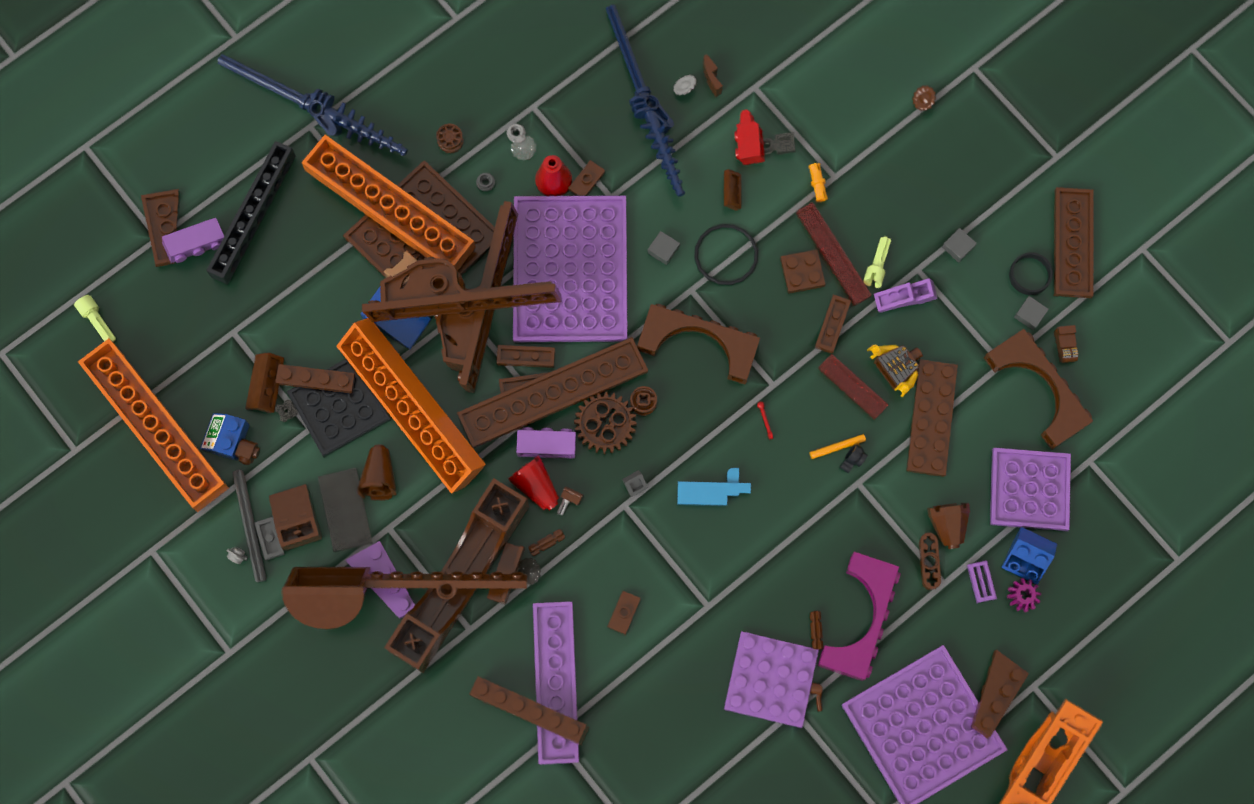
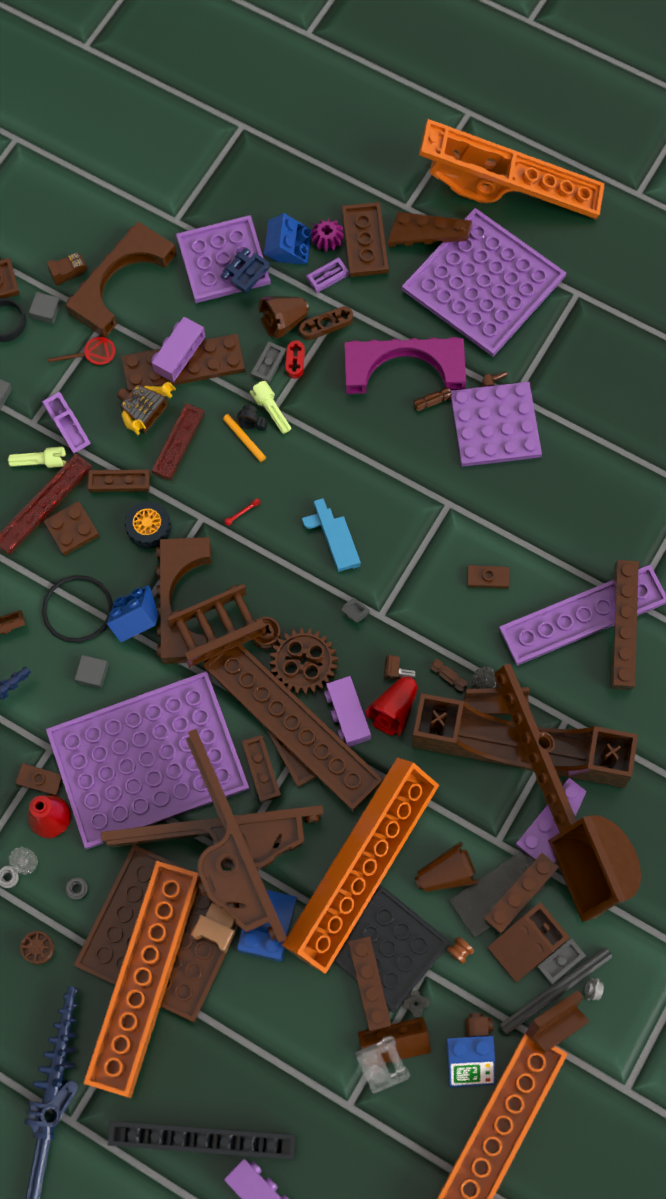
camera: 105 degrees left, 5 degrees down
none -> piece [48,337,116,365]
none -> blue slope [107,585,159,642]
none -> black wheel [125,501,171,549]
none -> medium lavender brick [151,317,206,382]
none -> reddish brown fence [167,584,266,668]
none -> dark blue plate [220,247,270,294]
none -> yellowish green piece [250,381,291,434]
none -> dark grey plate [251,341,287,384]
none -> red beam [286,341,305,379]
none -> reddish brown plate [342,202,389,277]
none -> clear plate [355,1036,410,1094]
none -> dark orange wheel [446,936,475,965]
none -> reddish brown plate [484,853,559,934]
none -> reddish brown panel [526,991,589,1053]

